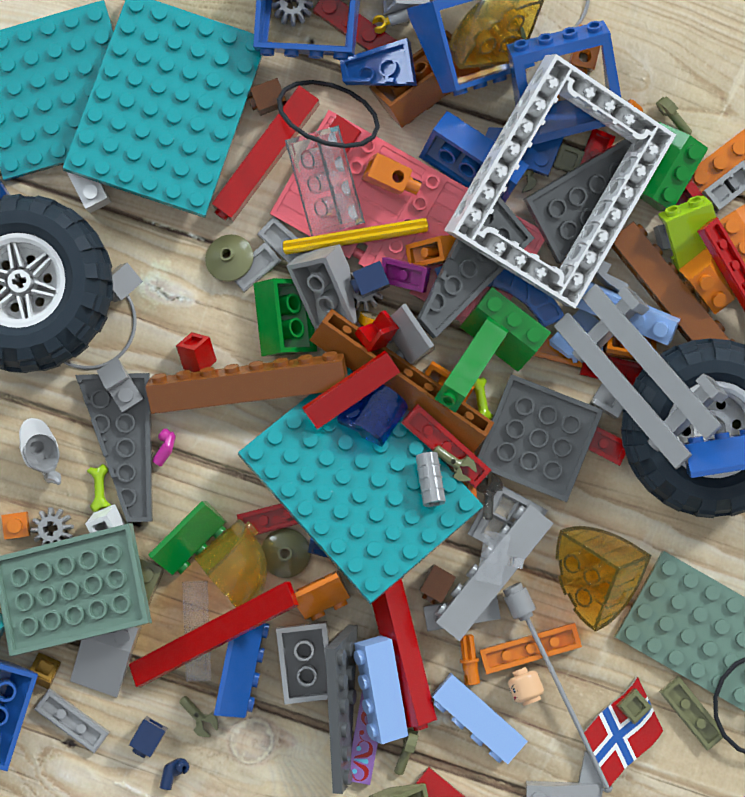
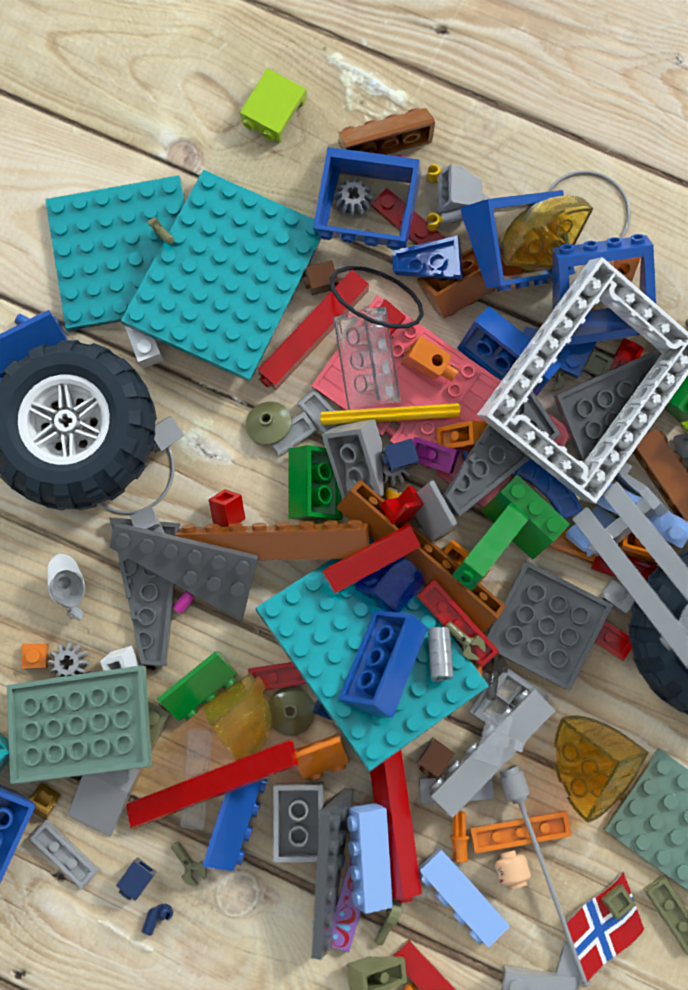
camera: 10 degrees right, 5 degrees down
lime piece [87,464,111,512] -> none
lime piece [473,377,493,420] -> none
none -> dark grey wing [109,522,258,622]
none -> olive bar [147,217,174,245]
none -> blue slope [338,611,428,719]

